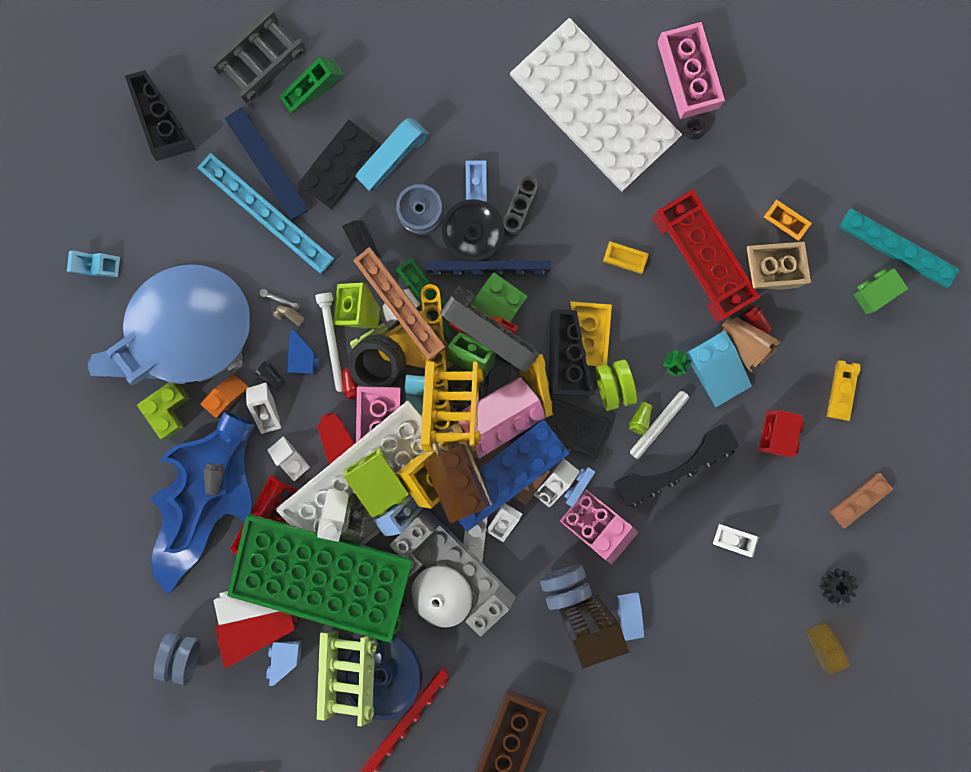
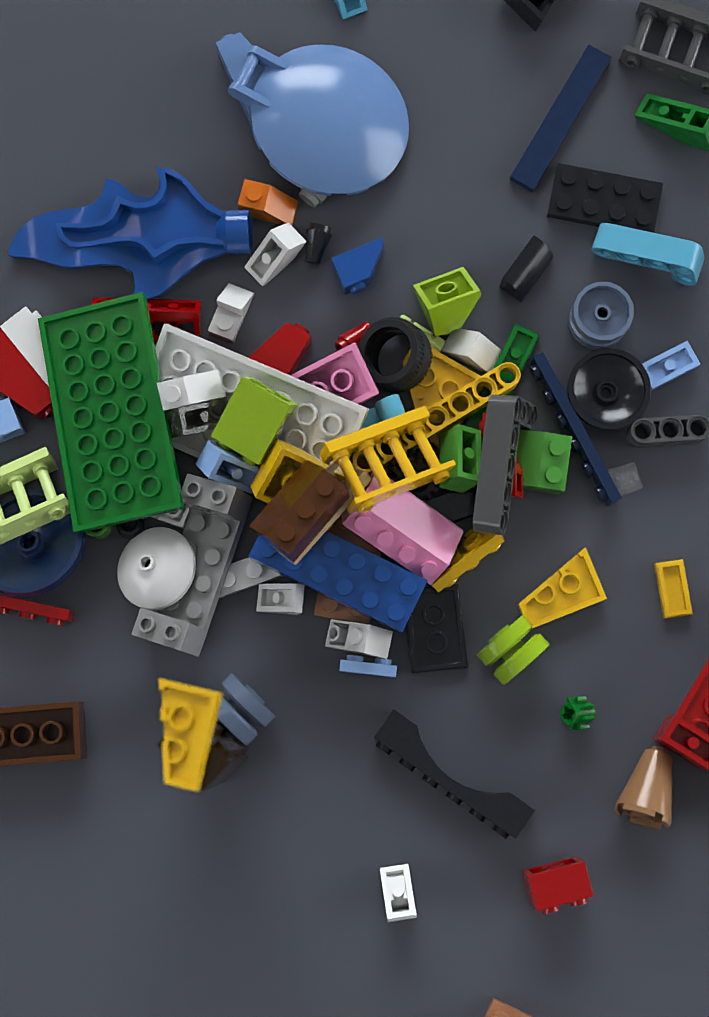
camera: 65 degrees right, 5 degrees down
lime brick [137,382,191,439] -> none
medium azure tile [197,153,335,275] -> none
dark grey cone [203,463,225,495] -> none
light grey hinge [260,289,300,311] -> none
dark tan arm [273,306,305,326] -> none
white piece [315,293,343,392] -> none
nougat plate [353,247,447,361] -> none
black wedge [549,309,595,396] -> none
bright pink slope [560,489,639,565] -> none
light blue slope [617,592,644,641] -> none
lime cone [629,402,653,435] -> none
white axle [630,391,689,459] -> none
medium azure slope [685,331,752,407] -> none
red cone [742,304,772,333] -> none
yellow plate [827,360,860,421] -> none
none -> yellow wing [158,678,223,791]
none -> clear tile [608,462,643,496]

